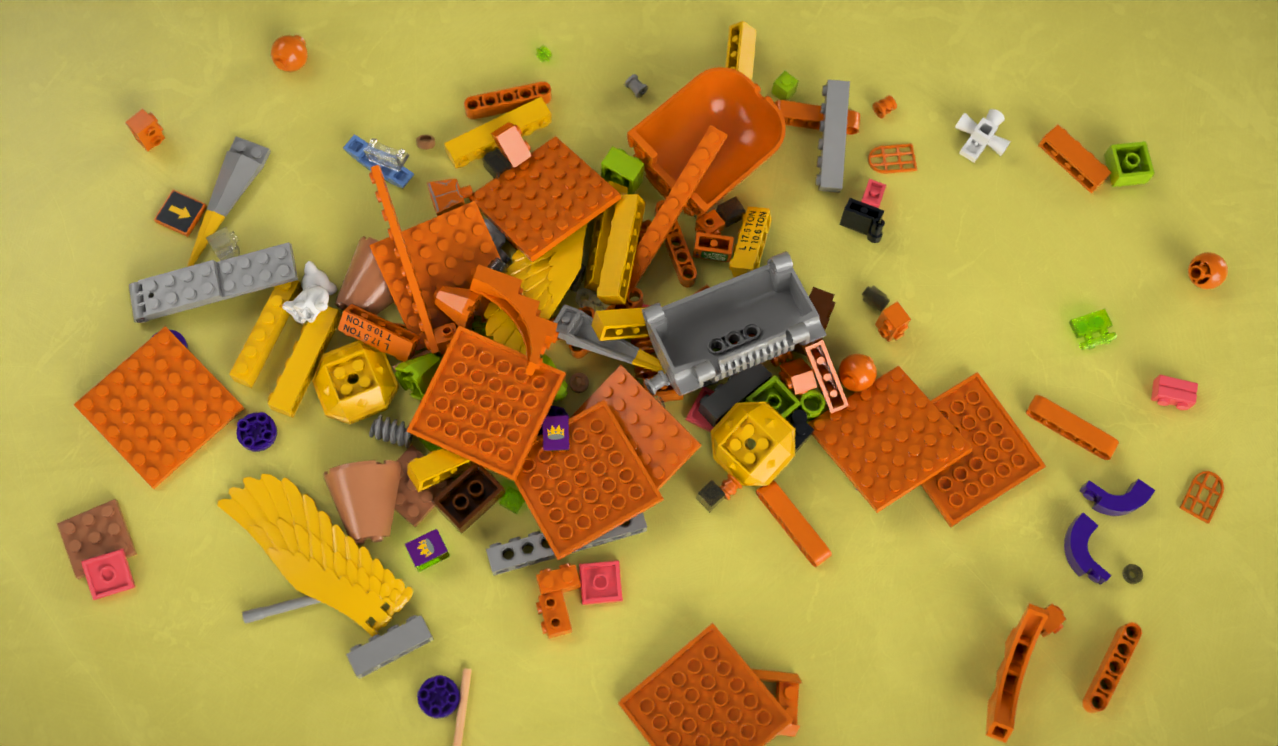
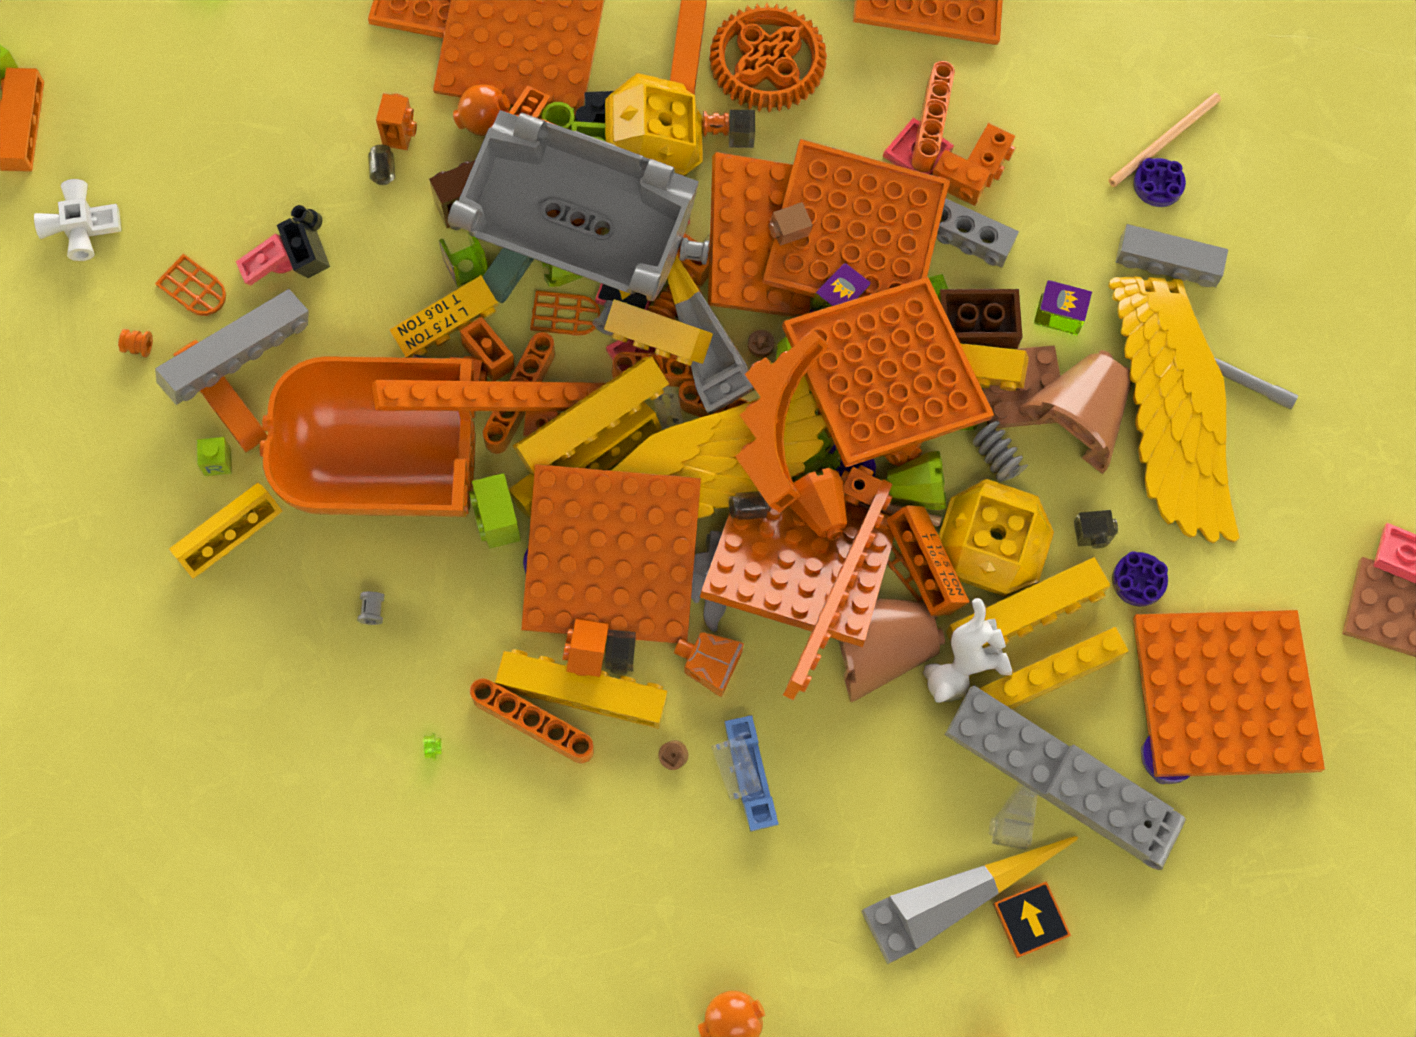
camera: 135 degrees left, 0 degrees up
none -> orange gear [709,3,827,113]
none -> medium nougat brick [769,202,813,246]
none -> orange beam [912,61,955,172]
none -> clear smoke brick [1074,510,1118,549]

